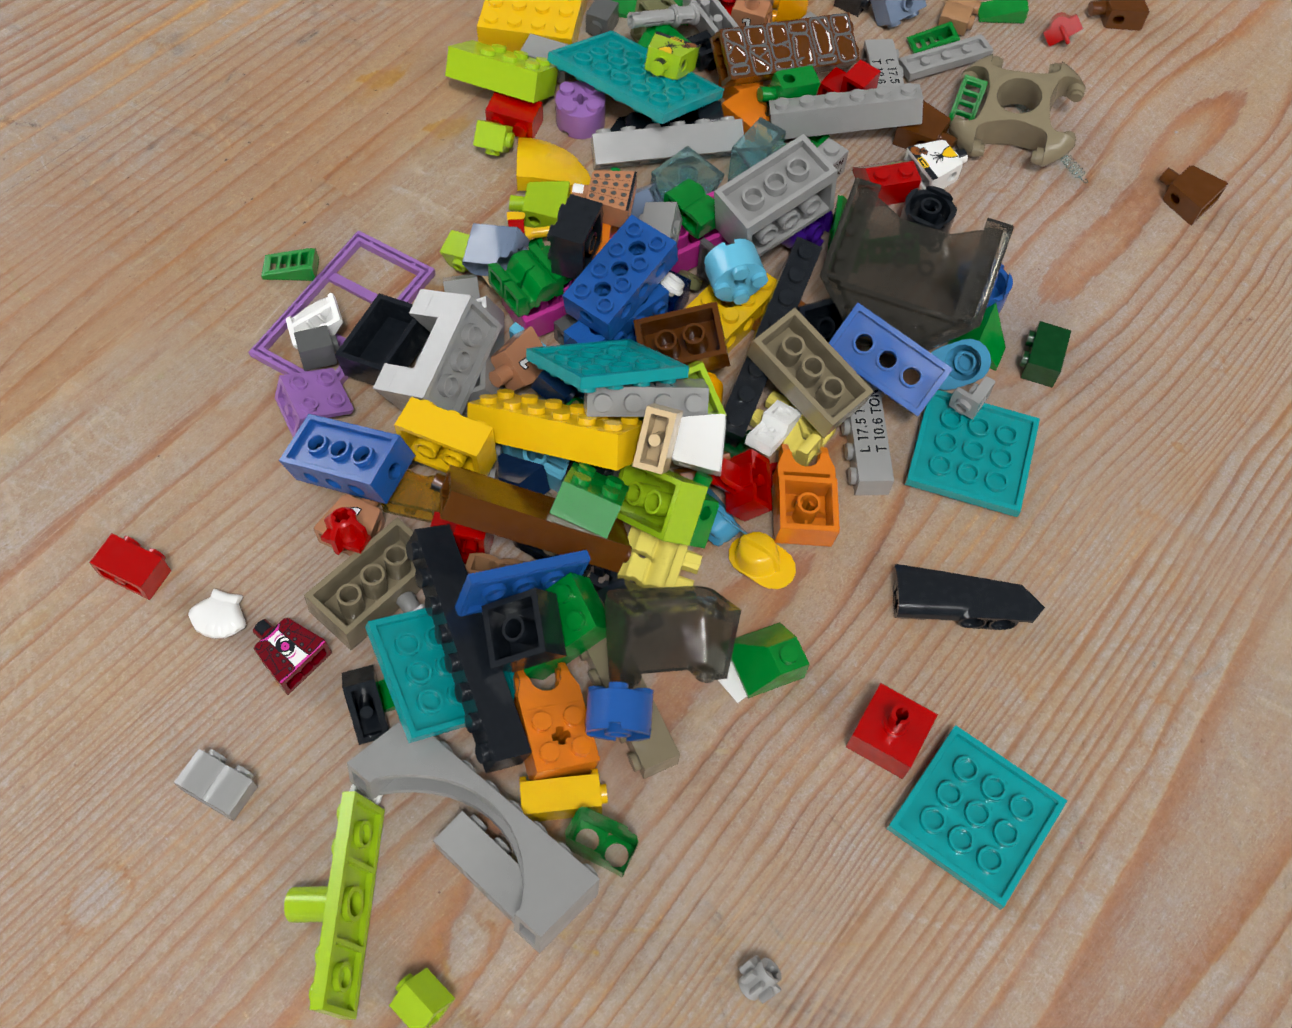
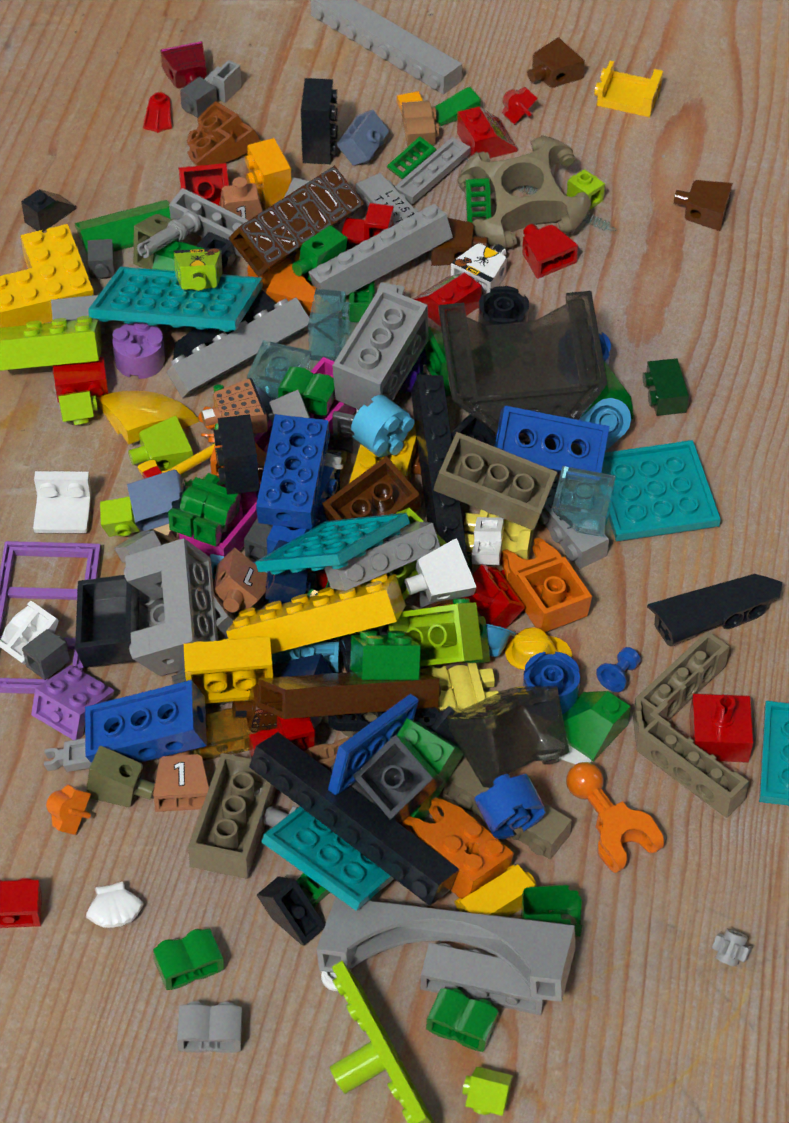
camera: 25 degrees left, 10 degrees down
dark red torso [253,618,332,695] -> none
red piece [320,507,371,555] -> none
tan brick [632,403,683,474] -> none
light grey bracket [949,376,996,420] -> none
none -> white bracket [33,471,92,533]
none -> light grey plate [44,738,92,772]
none -> orange piece [46,785,91,835]
none -> olive torso [86,745,155,807]
none -> green brick [153,929,224,990]
none -> green brick [426,988,499,1052]
none -> red slope [457,107,517,159]
none -> red torso [522,224,578,279]
none -> blue brick [522,652,580,720]
none -> clear light blue slope [552,466,616,537]
none -> orange piece [566,762,664,873]
none -> lime brick [567,169,605,211]
none -> yellow panel [594,60,663,117]
none -> blue piece [596,647,640,692]
none -> dark tan brick [633,631,749,818]

